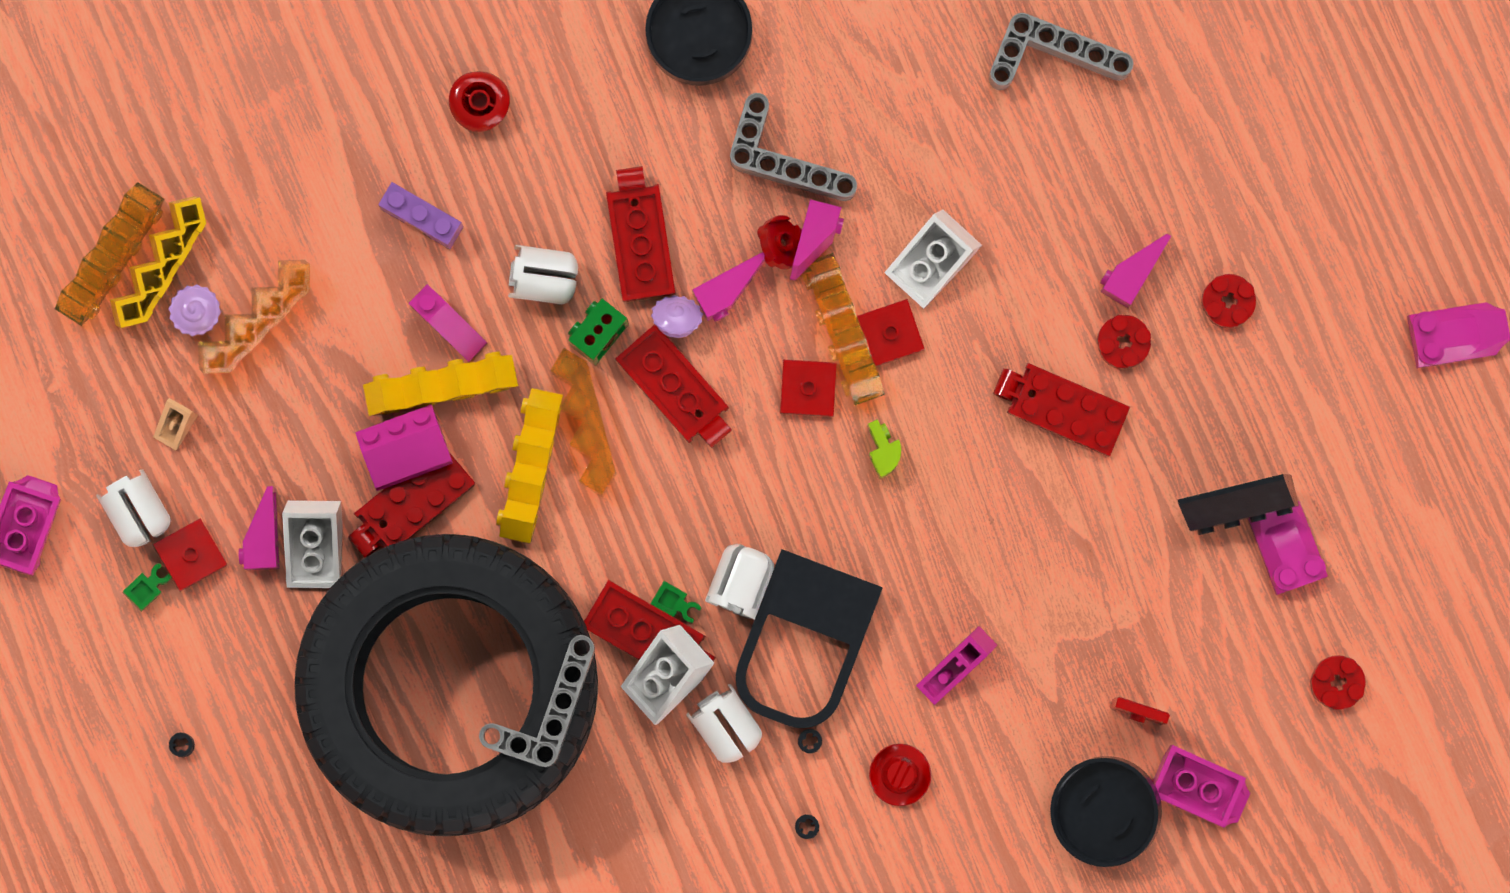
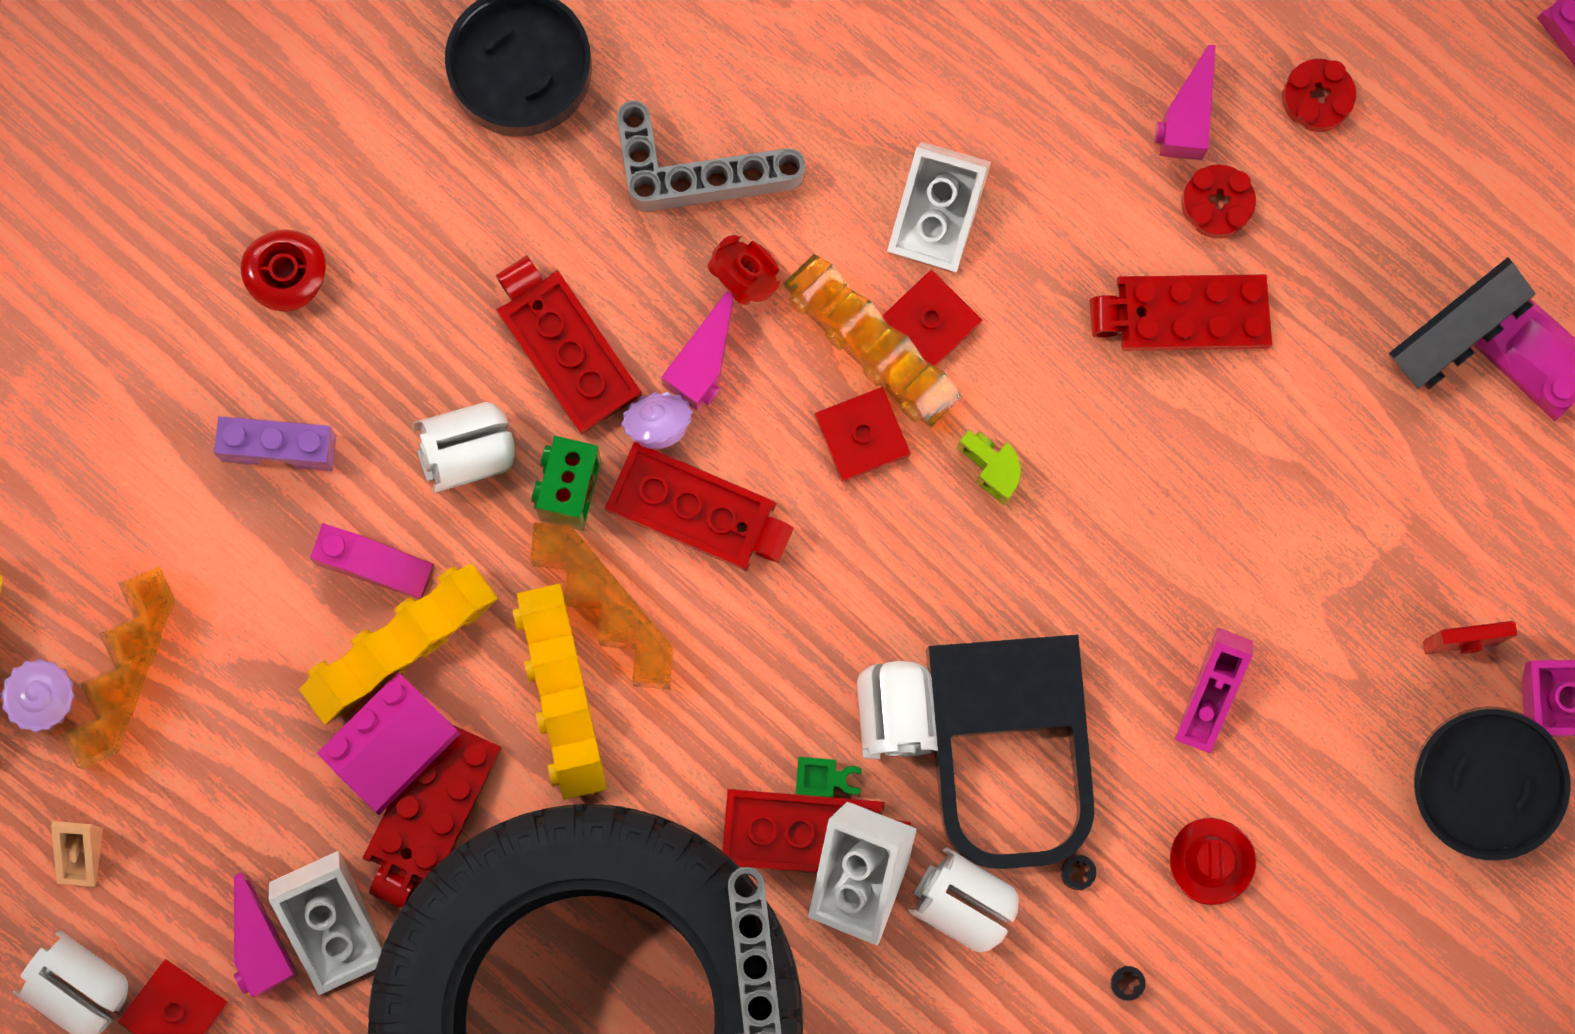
camera: 30 degrees left, 5 degrees down
dark pink slope [790,199,844,280] -> none

